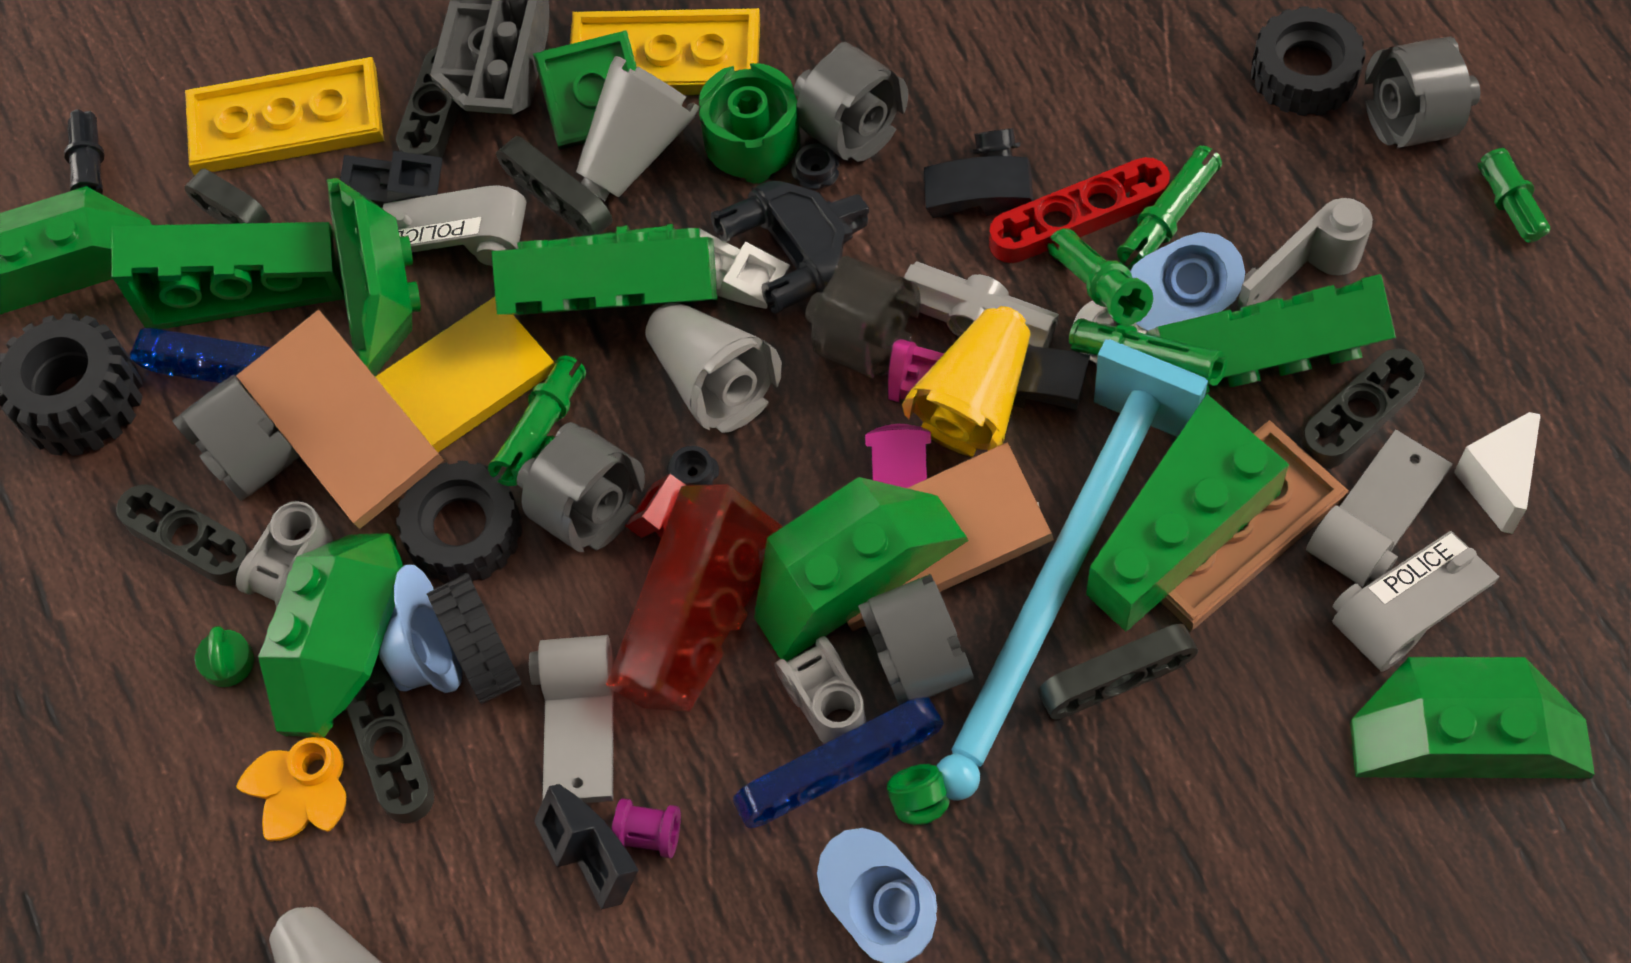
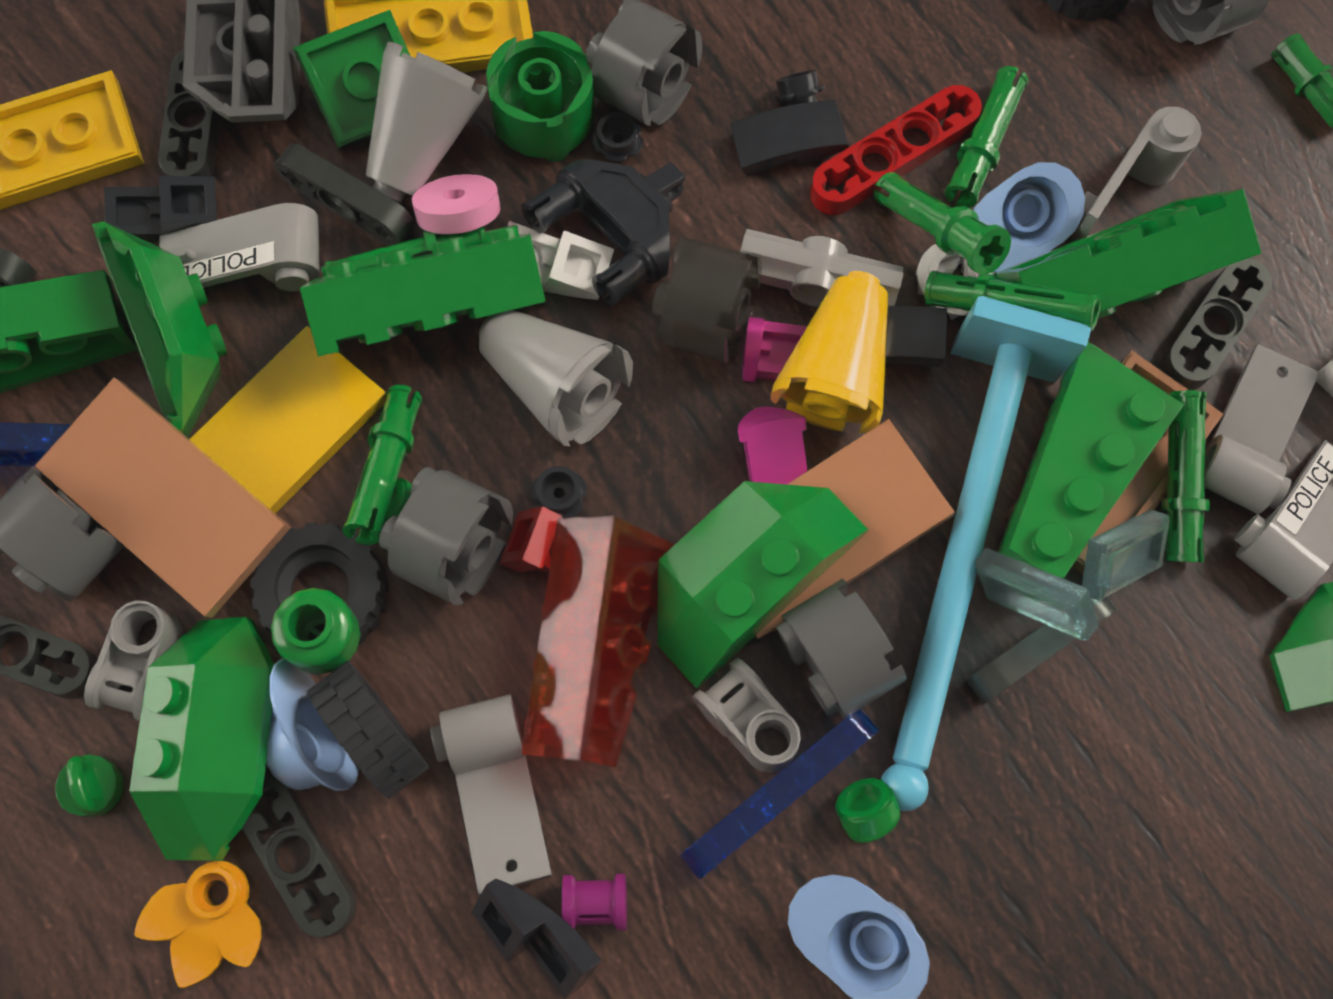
camera: 20 degrees left, 10 degrees up
none -> green head [271,588,360,675]
none -> bright pink piece [412,174,501,234]
none -> clear light blue tile [975,548,1099,641]
none -> clear light blue tile [1081,509,1170,601]
none -> green pin [1161,390,1209,563]

